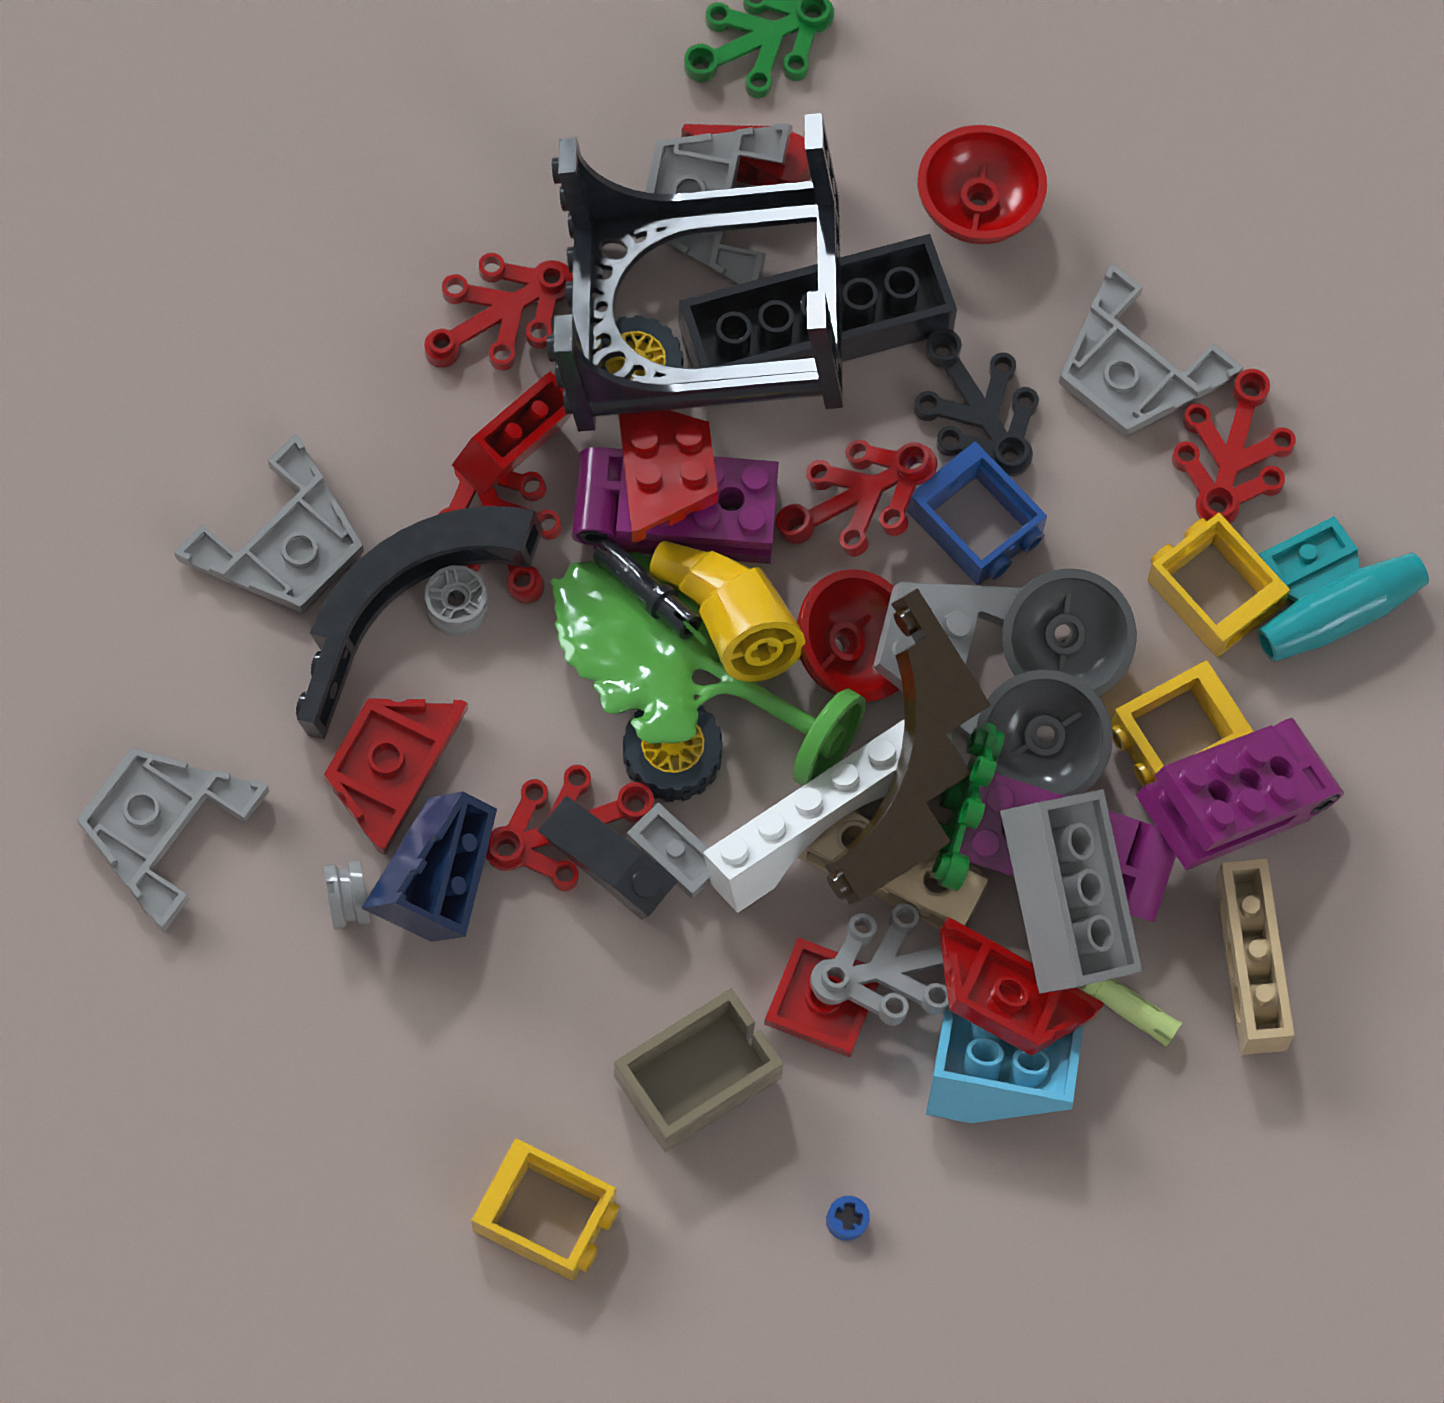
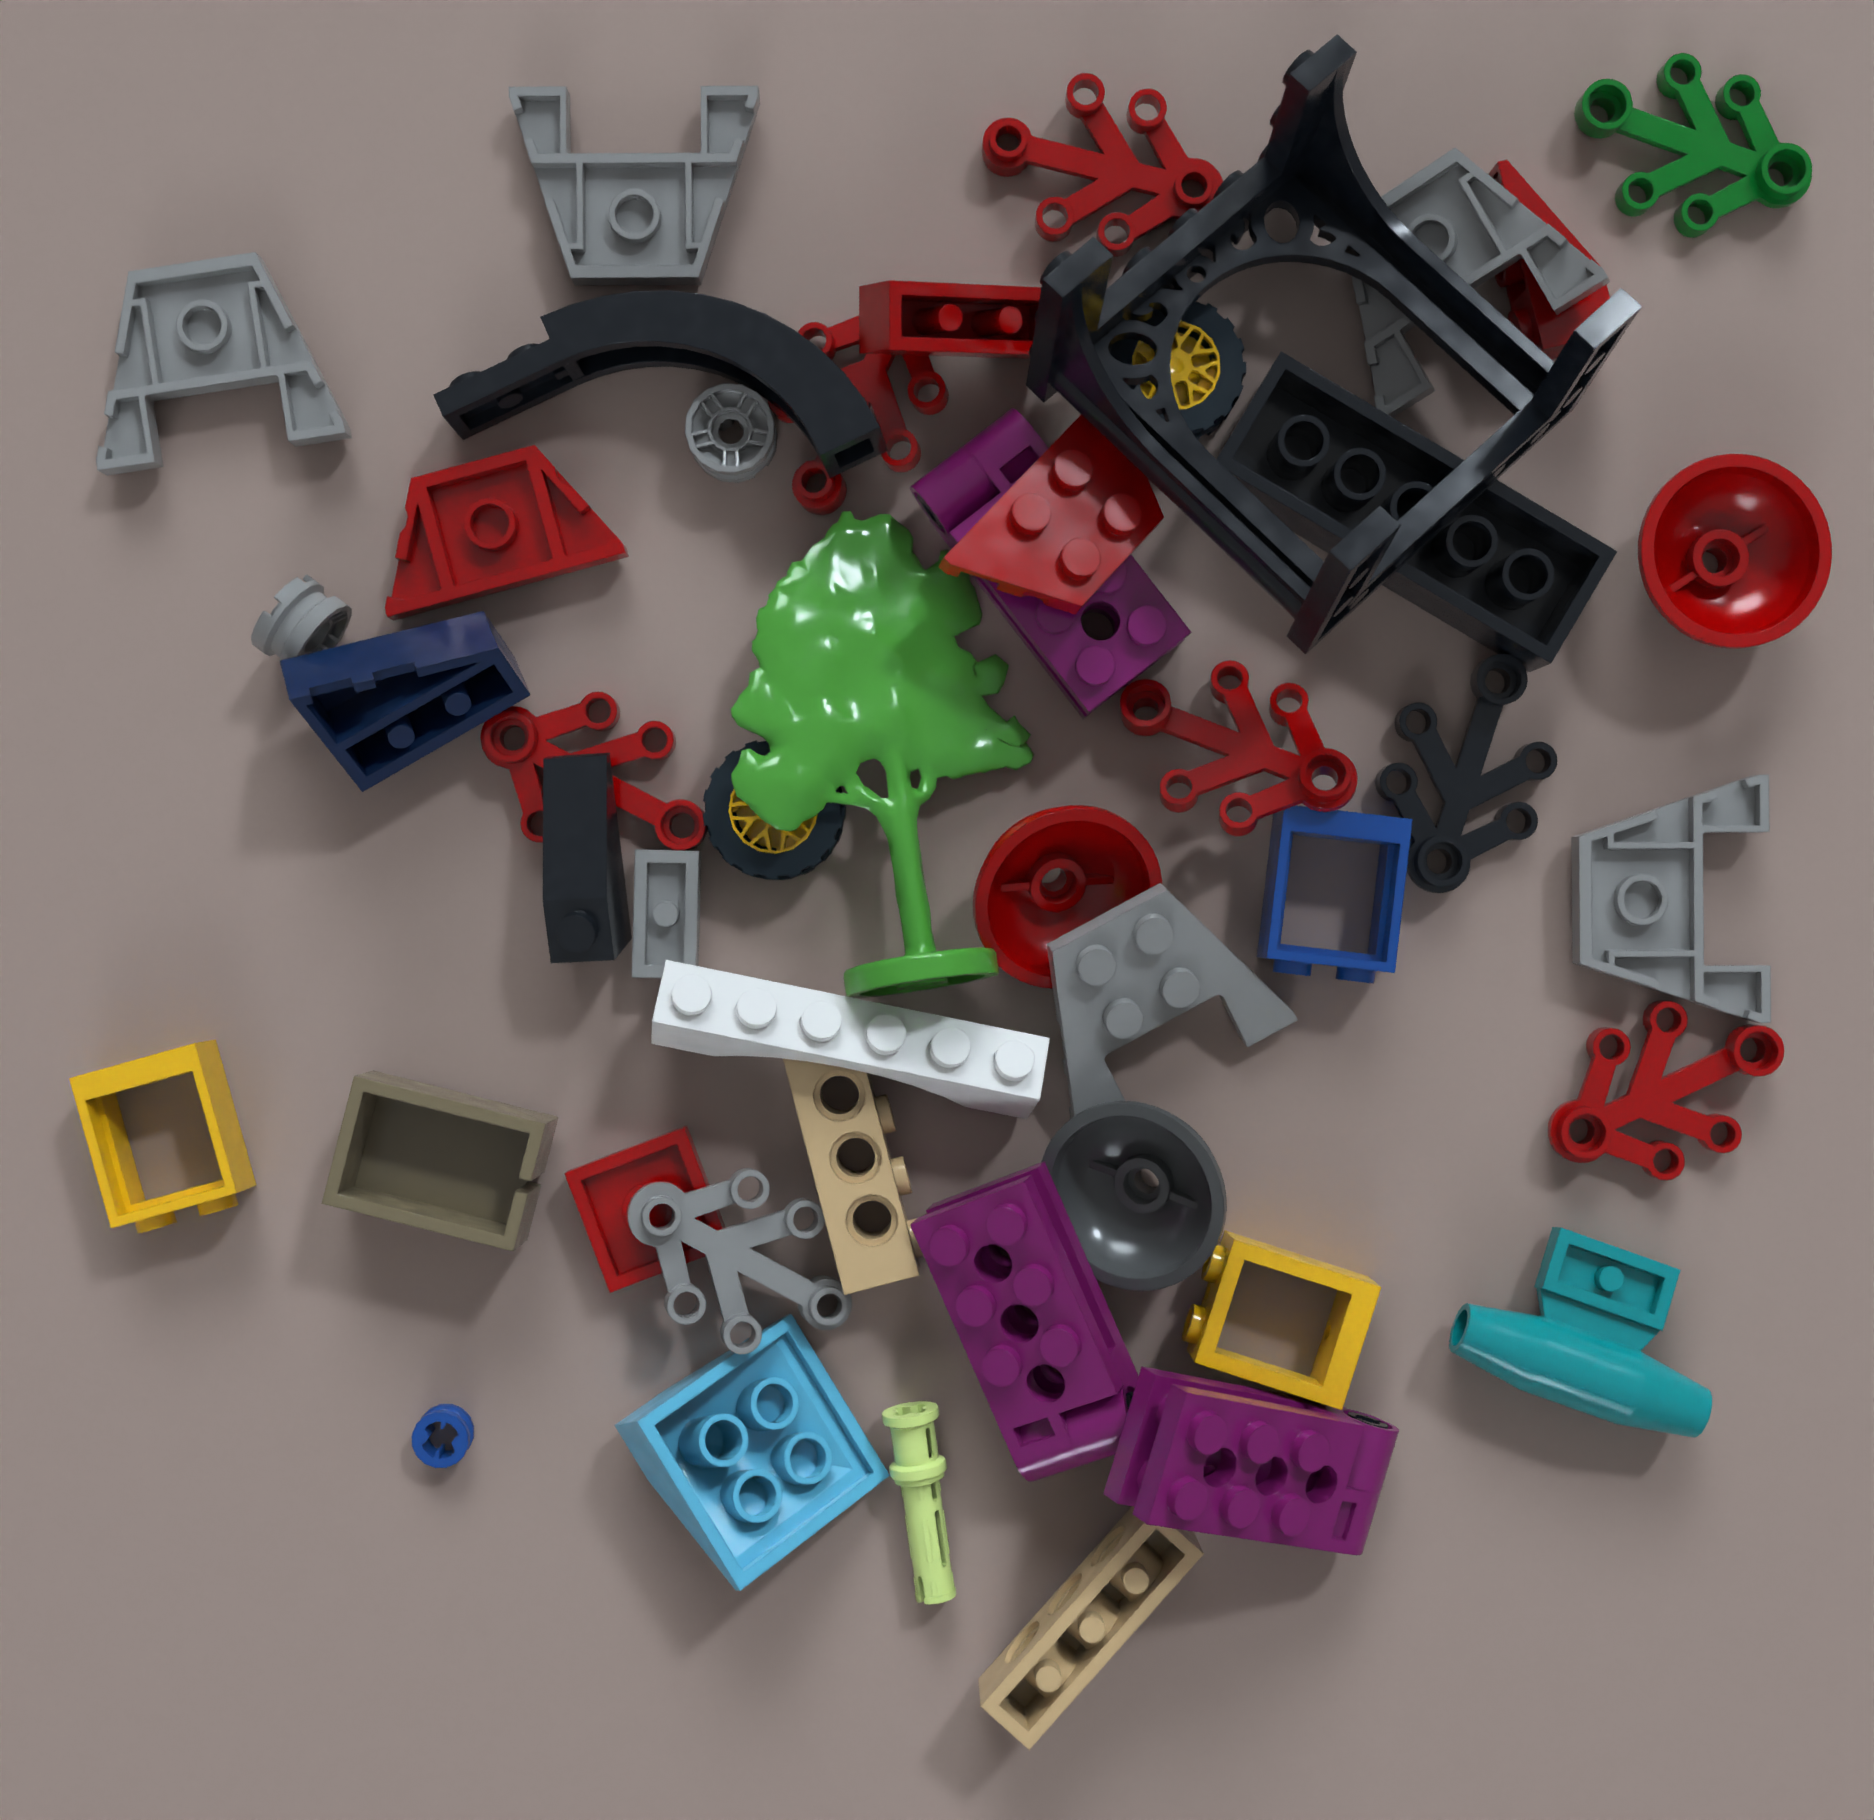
camera: 55 degrees right, 20 degrees up
black pin [593,538,702,640] -> none
yellow piece [650,540,805,682] -> none
dark brown arch [825,588,991,904] -> none
green plant [931,722,1004,891] -> none
red wing [939,917,1104,1056] -> none
light grey slope [1000,789,1142,993] -> none
dark grey hat [1002,568,1137,696] -> none
yellow window [1147,513,1290,658] -> none

